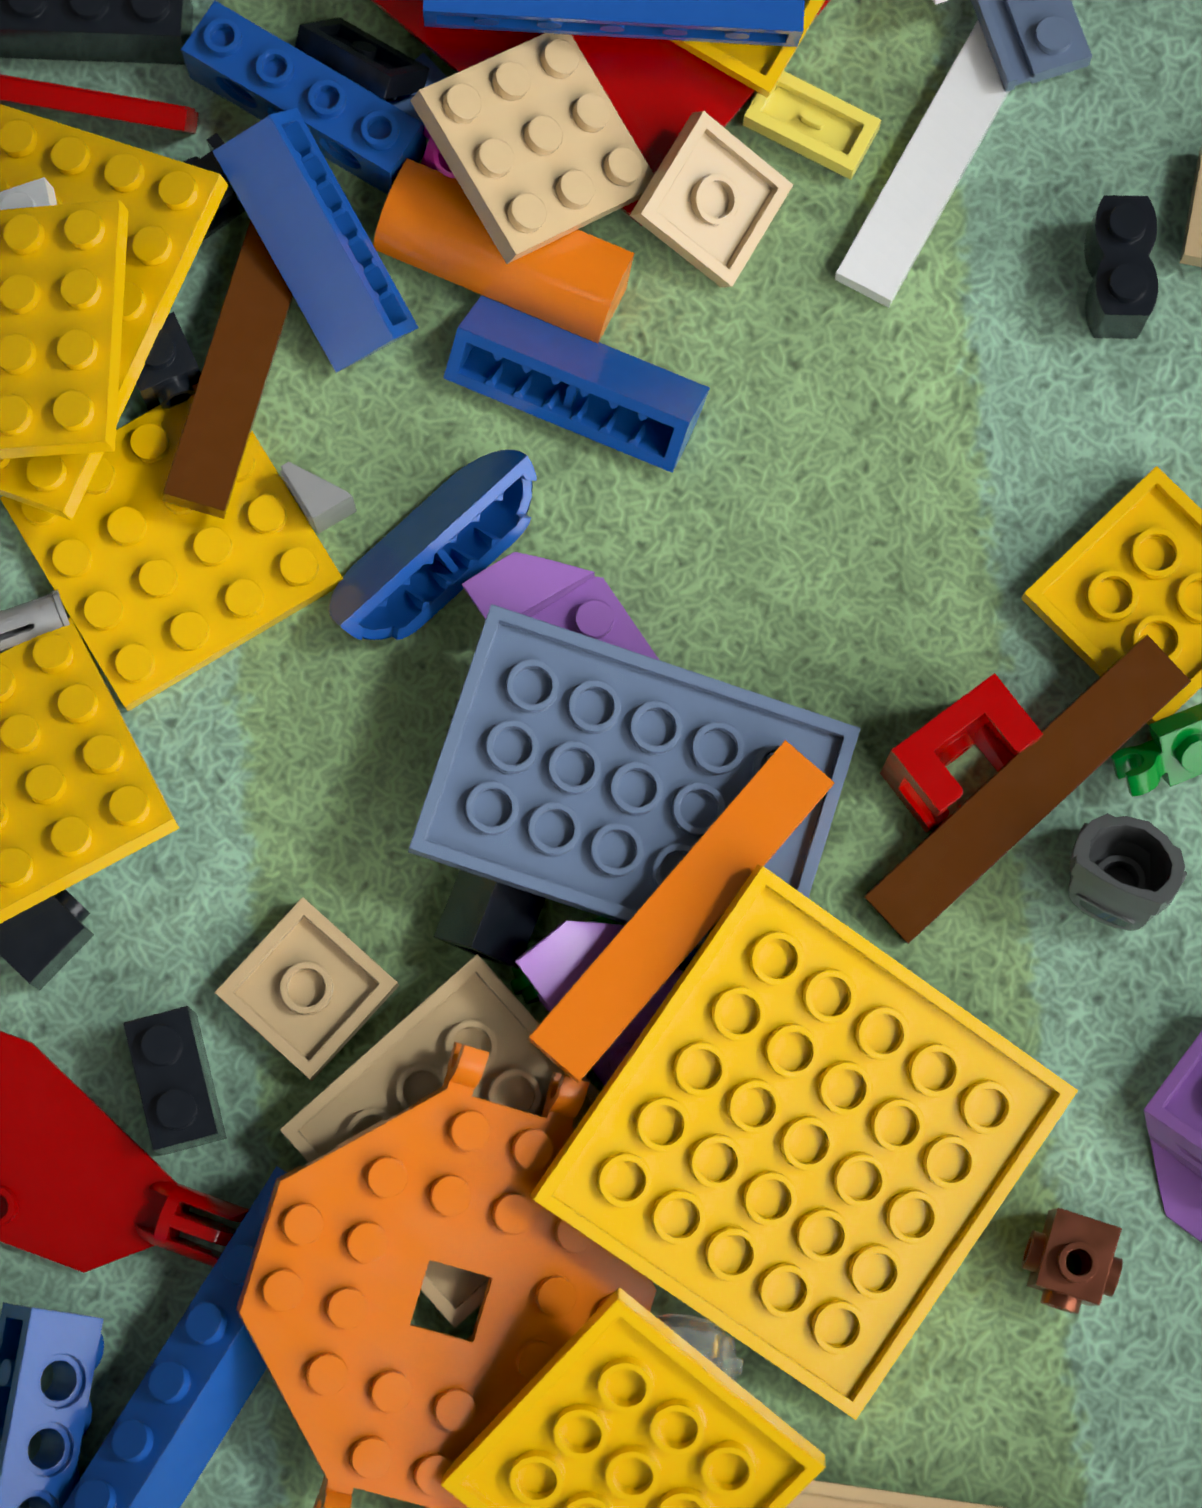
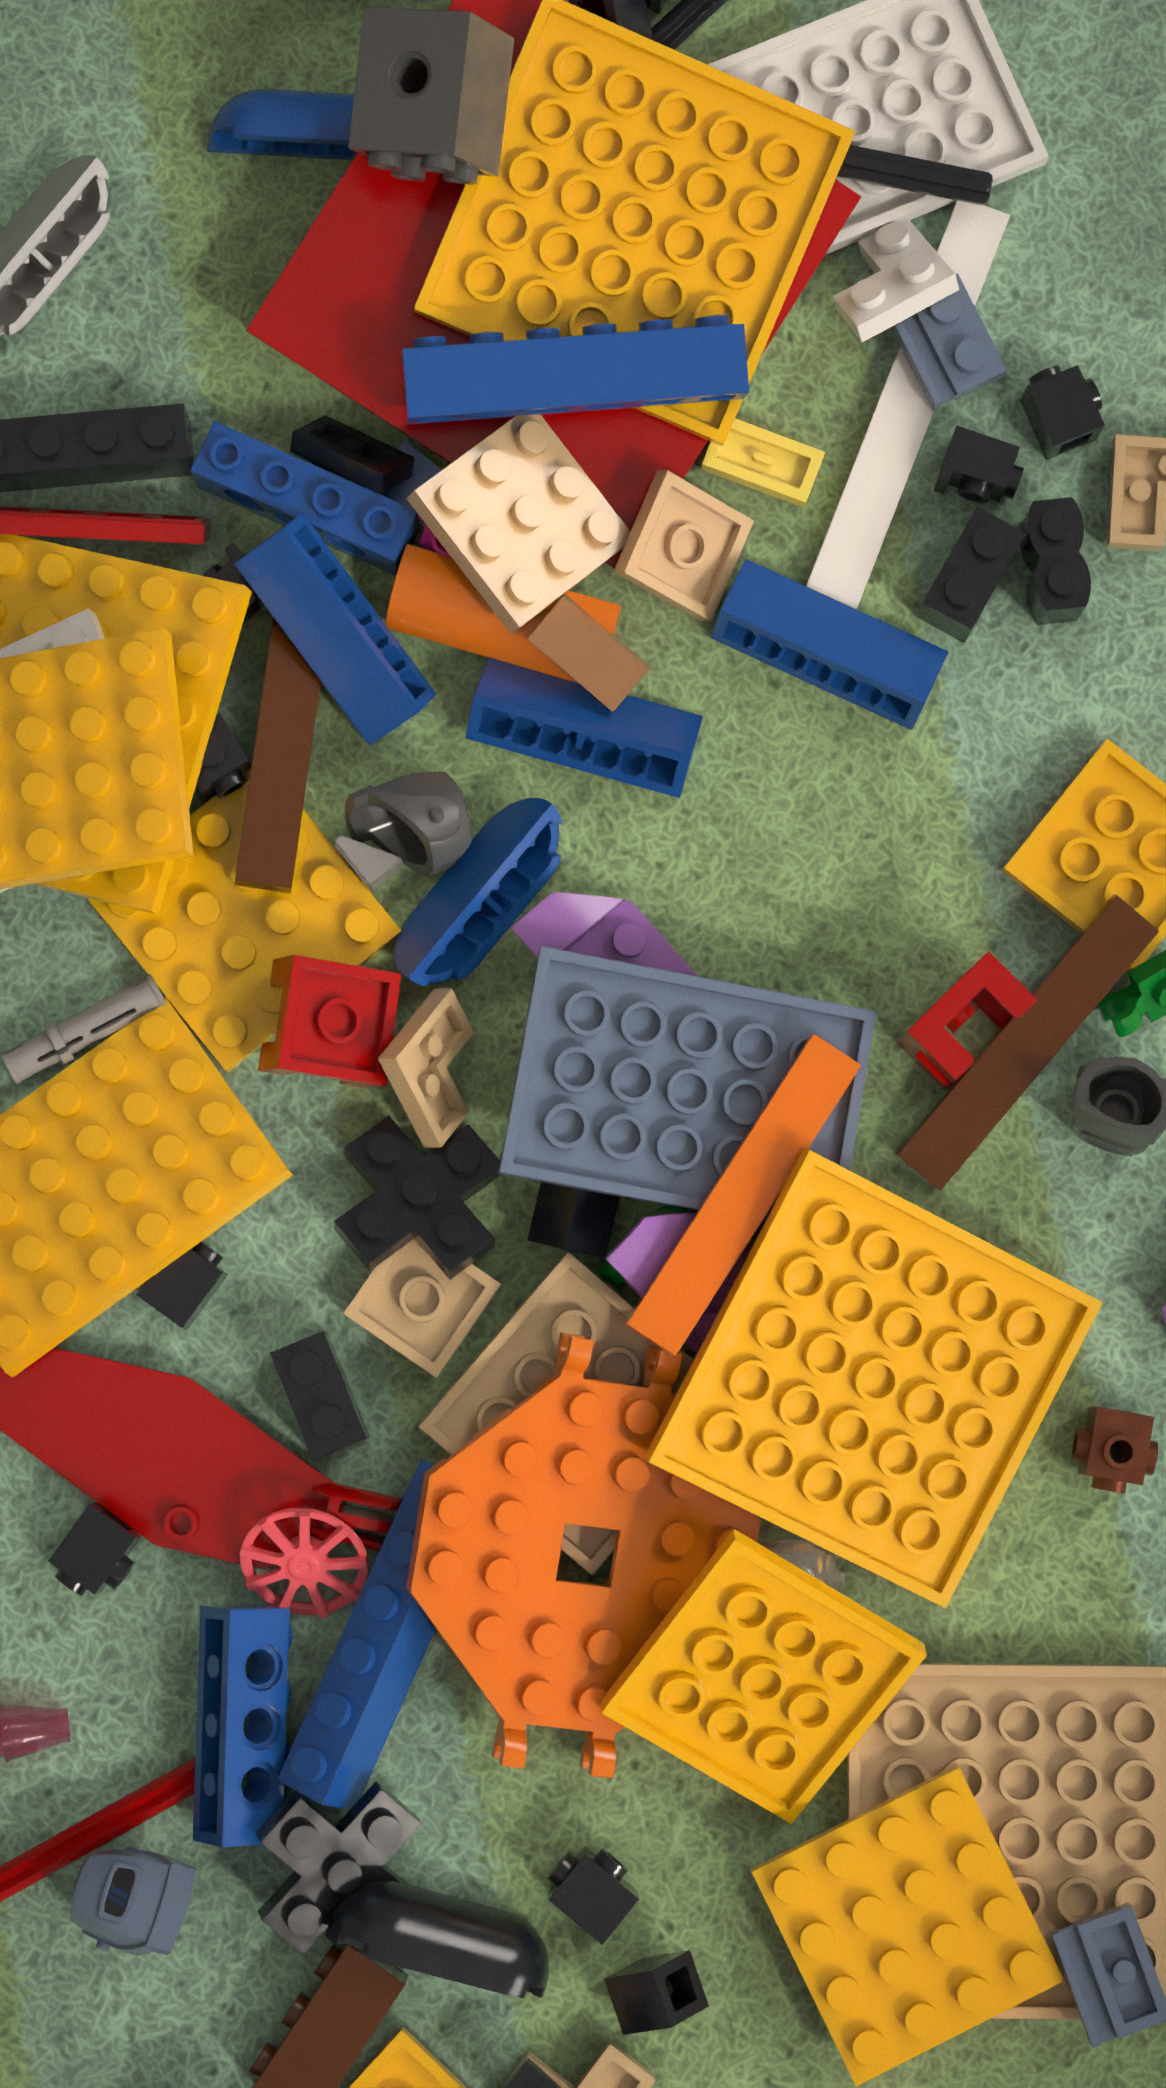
camera: 10 degrees left, 5 degrees up
none -> coral wheel [240,1508,369,1619]
none -> red panel [258,955,401,1088]
none -> black plate [334,1116,502,1280]
none -> dark grey helmet [345,771,472,876]
none -> tan plate [378,988,474,1148]
none -> medium nougat tile [527,594,651,712]
none -> blue brick [711,559,949,730]
none -> black brick [916,506,1026,643]
none -> black brick [933,426,1024,504]
none -> black brick [1020,365,1105,460]

